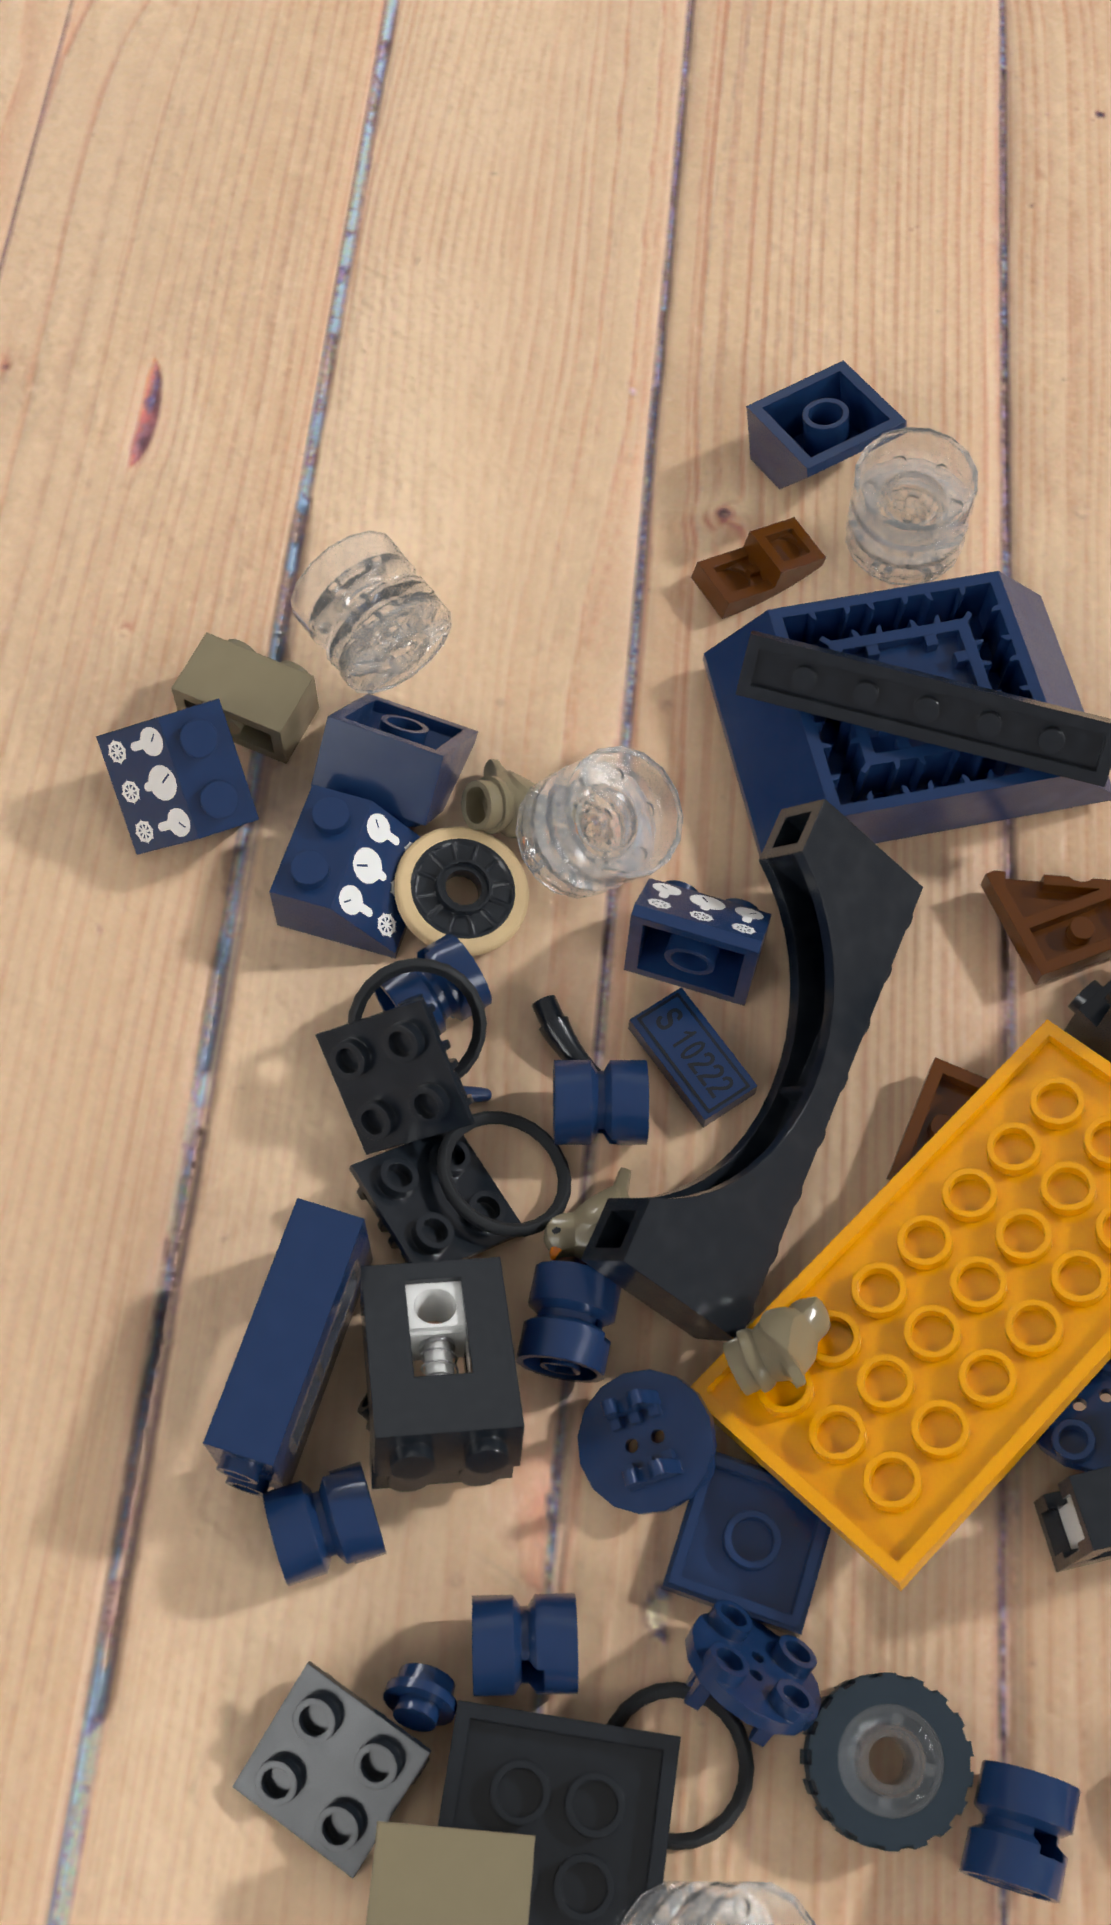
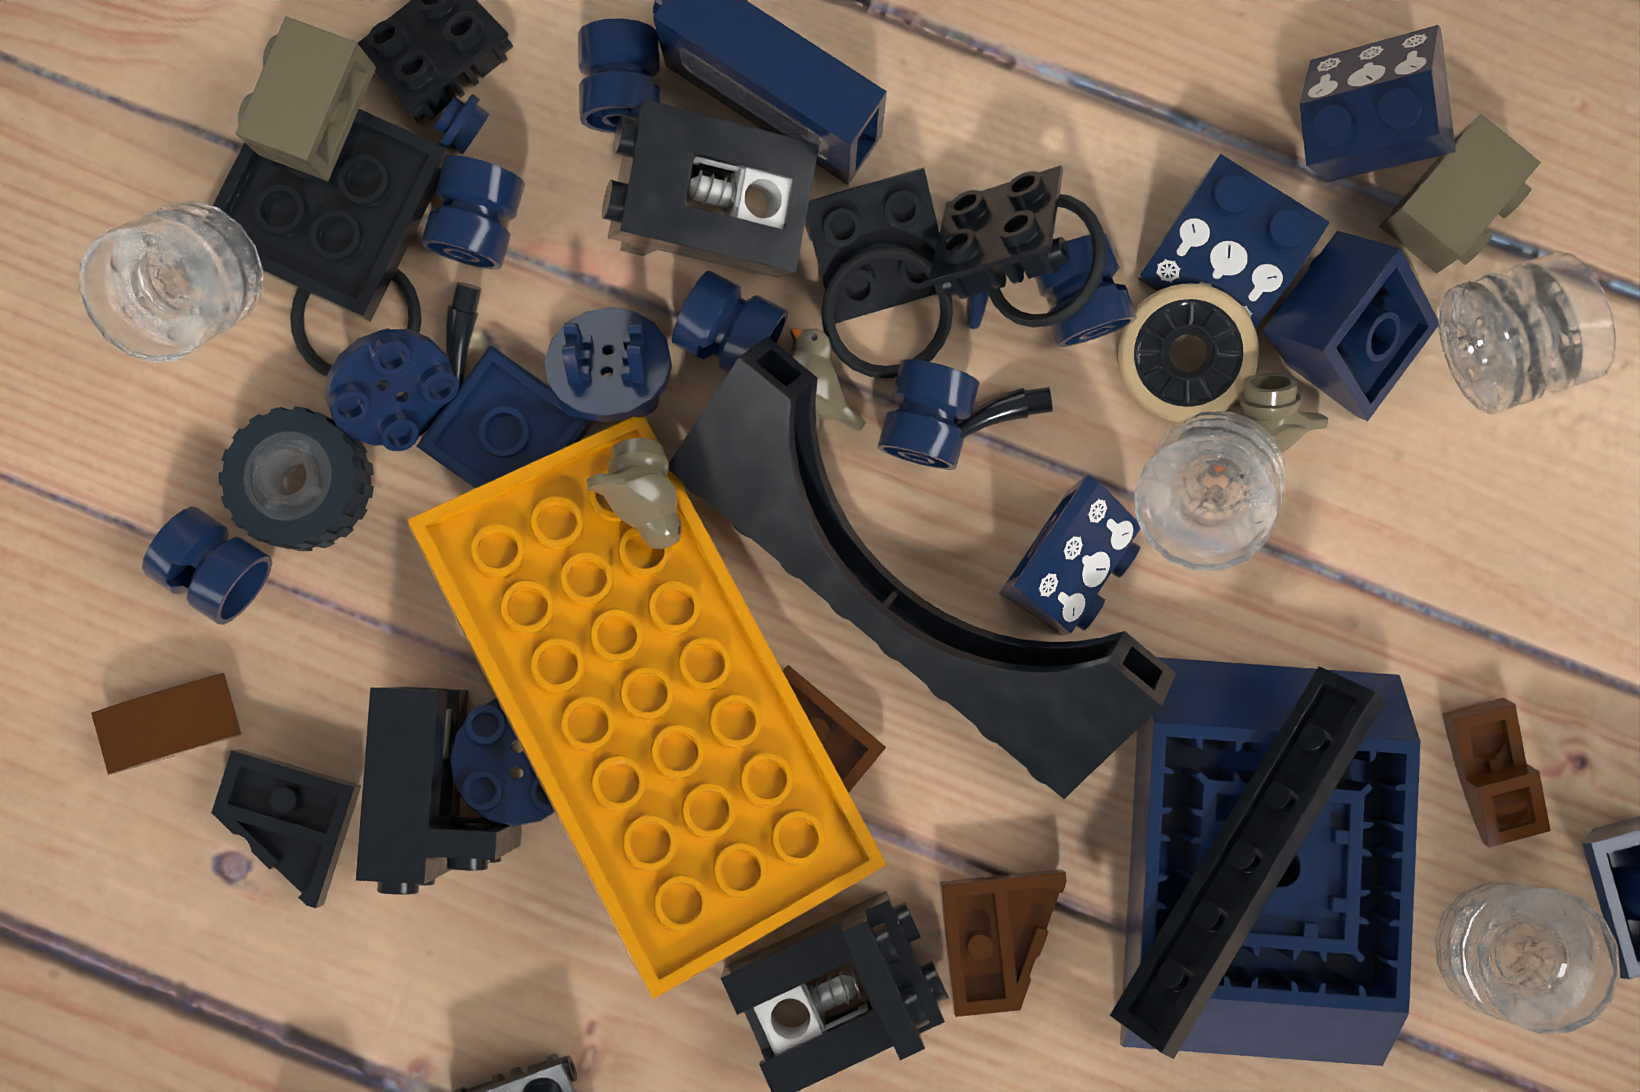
camera: 110 degrees right, 20 degrees up
dark blue tile [628,987,757,1128] -> none
none -> black helmet [446,282,482,387]

